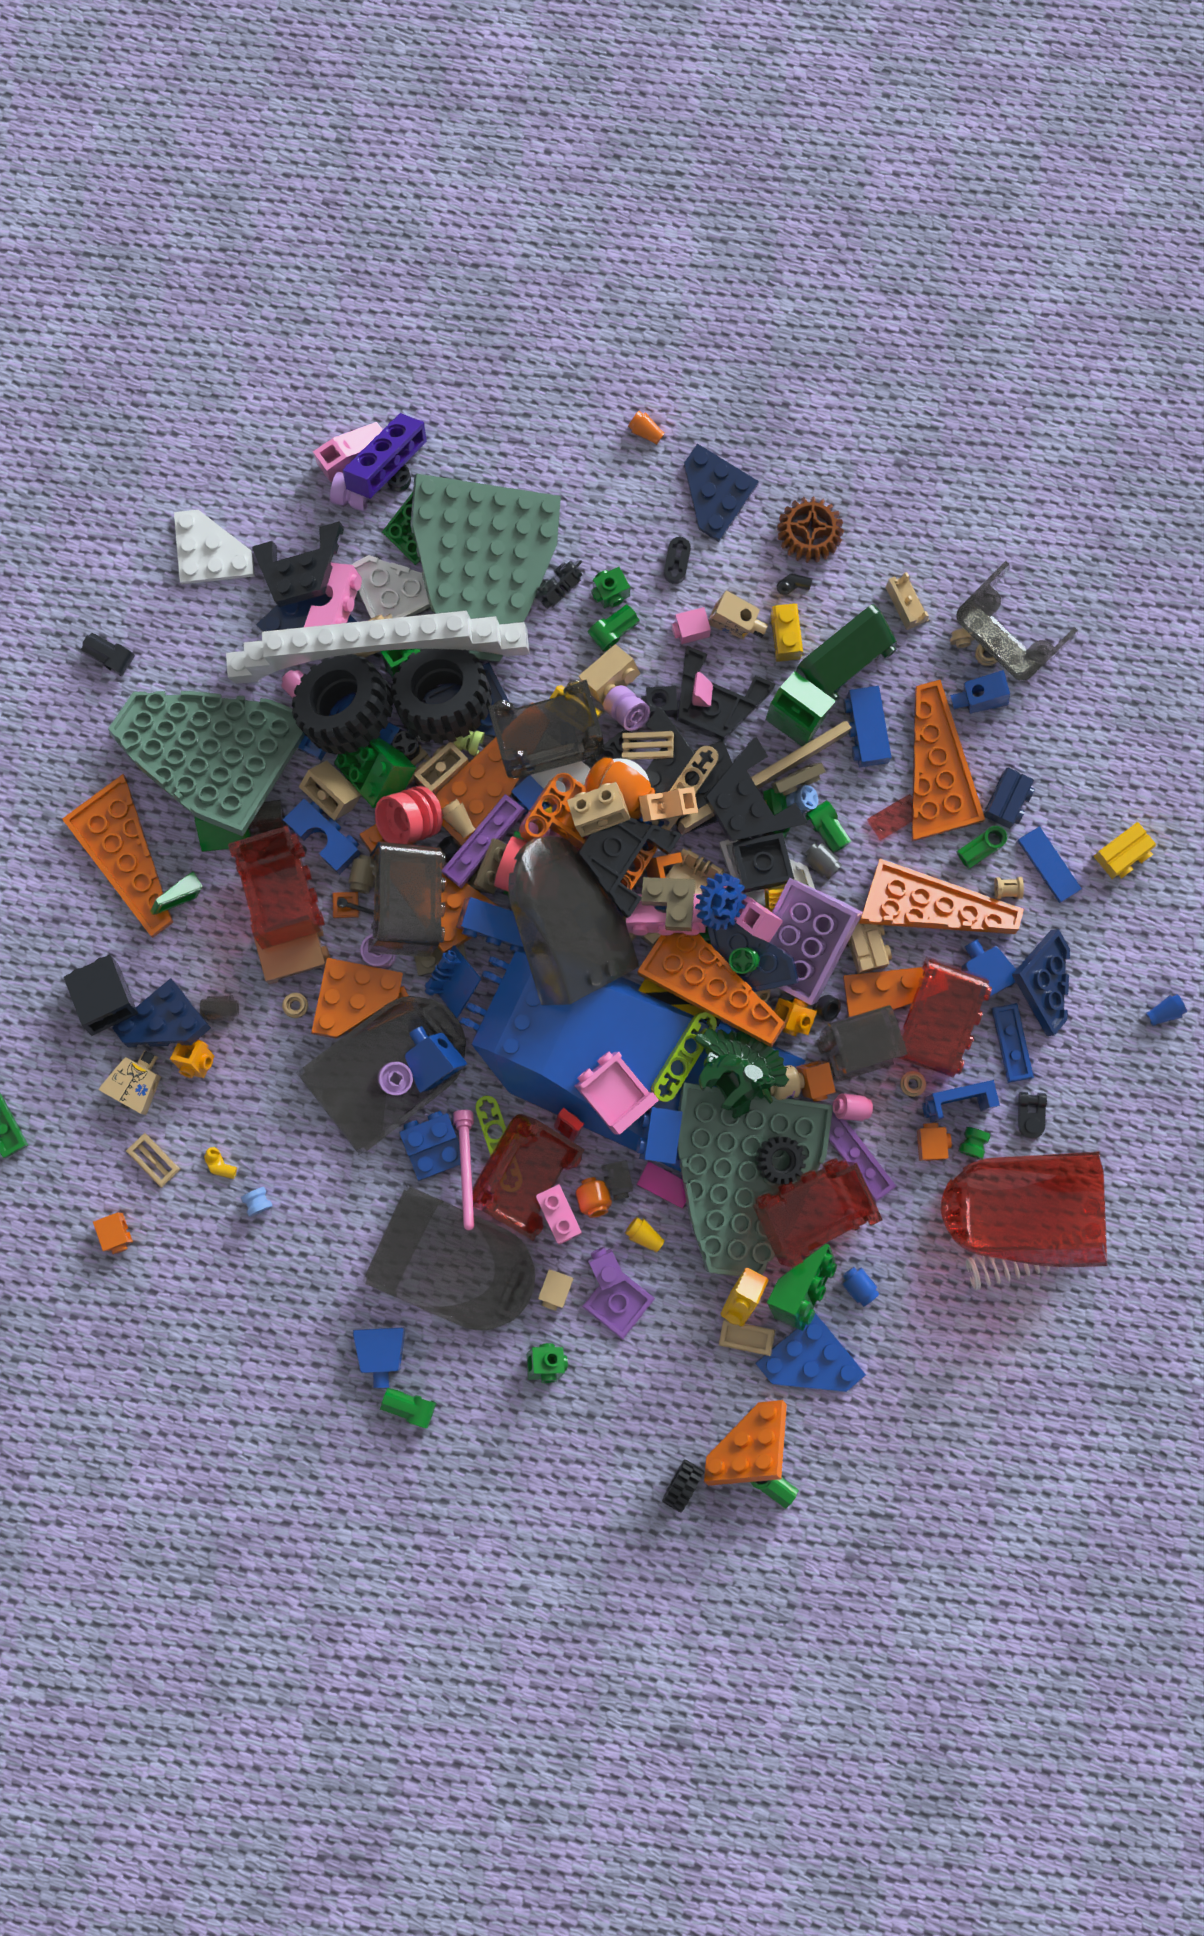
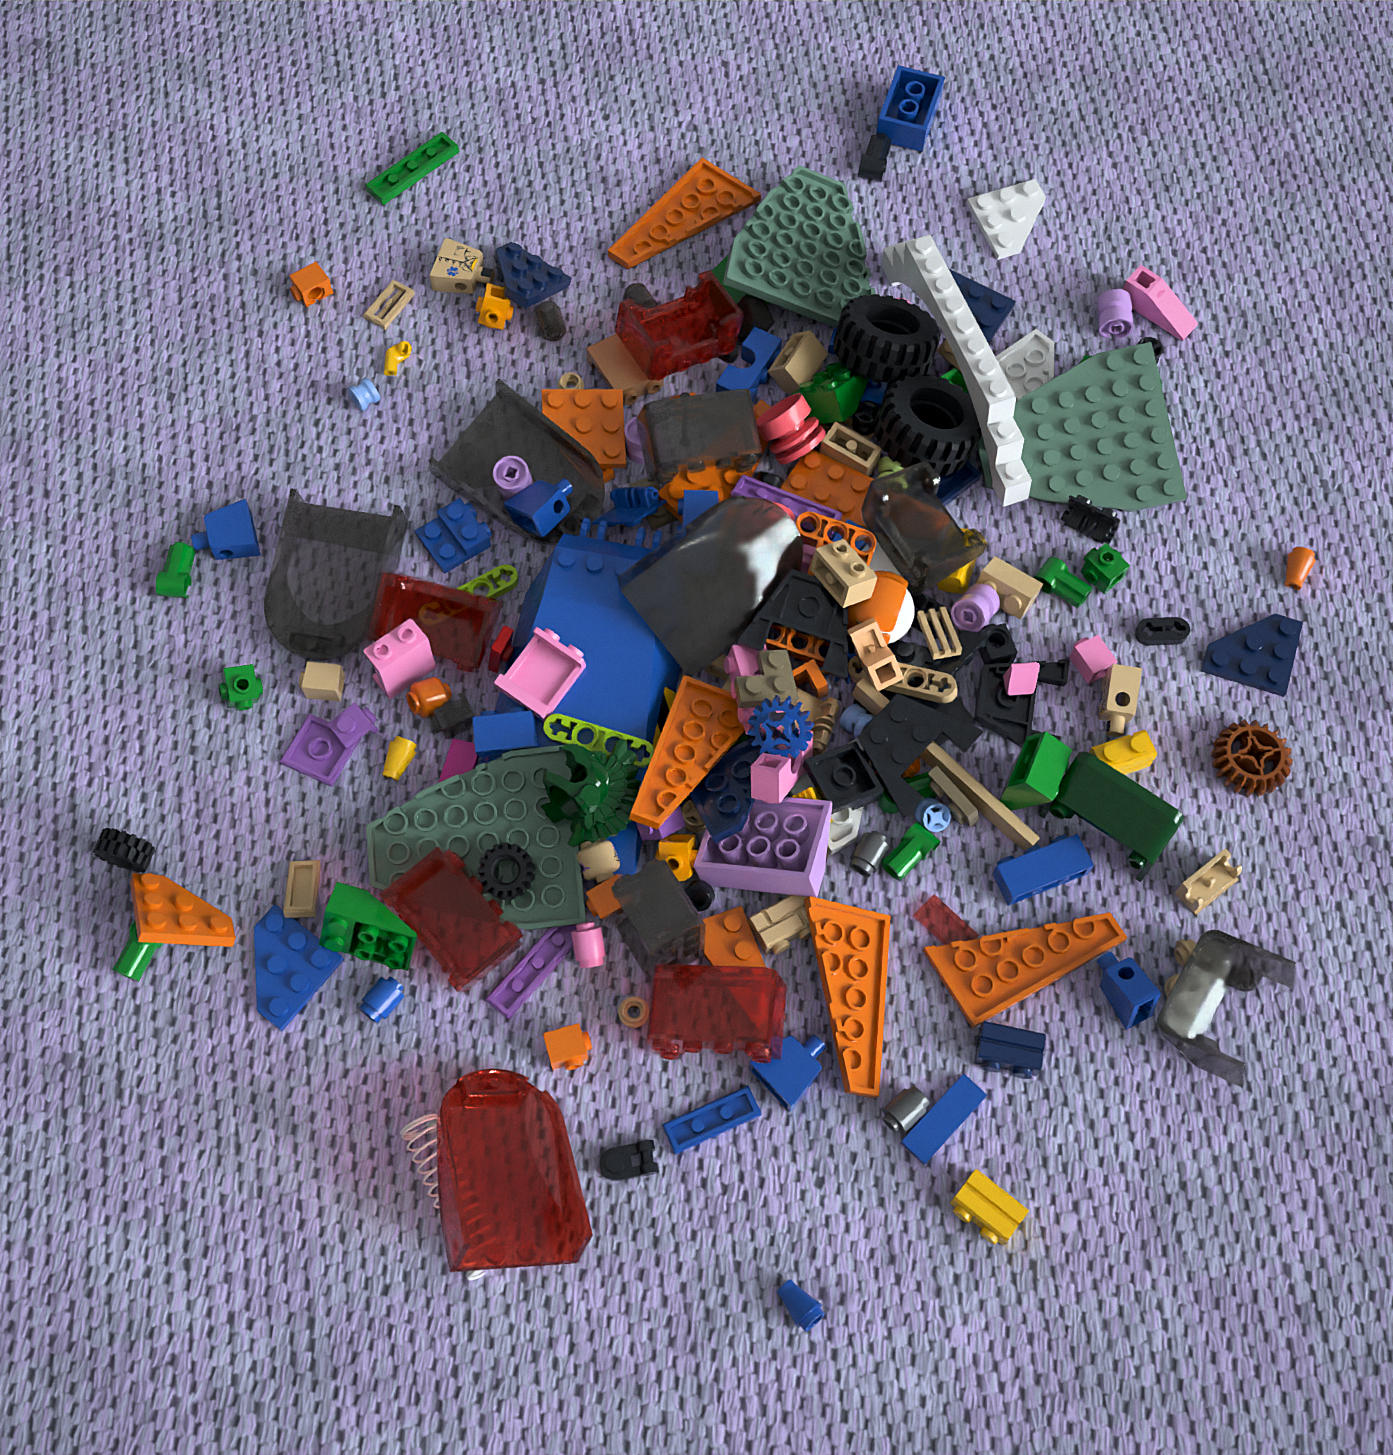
camera: 75 degrees right, 15 degrees down
black brick [64,954,138,1036] -> none
slope [150,872,203,915] -> none
black wing [252,521,344,607] -> none
bright pink arch [304,563,362,627] -> none
dark purple brick [343,413,427,499] -> none
tan cone [441,799,475,838] -> none
bright pink piece [453,1110,474,1231] -> none
yellow brick [720,1268,768,1326] -> none
green wheel [729,947,760,974] -> none
black arm [777,574,813,595] -> none
blue panel [922,1080,1000,1123] -> none
green piece [956,826,1007,870] -> none
green wheel [958,1127,991,1160] -> none
tan bush [994,877,1024,900] -> none
dark blue plate [1012,929,1070,1036] -> none
none -> clear smoke brick [623,283,659,322]
none -> light blue wheel [840,704,875,738]
none -> blue brick [876,65,945,152]
none -> dark grey brick [882,1085,930,1133]

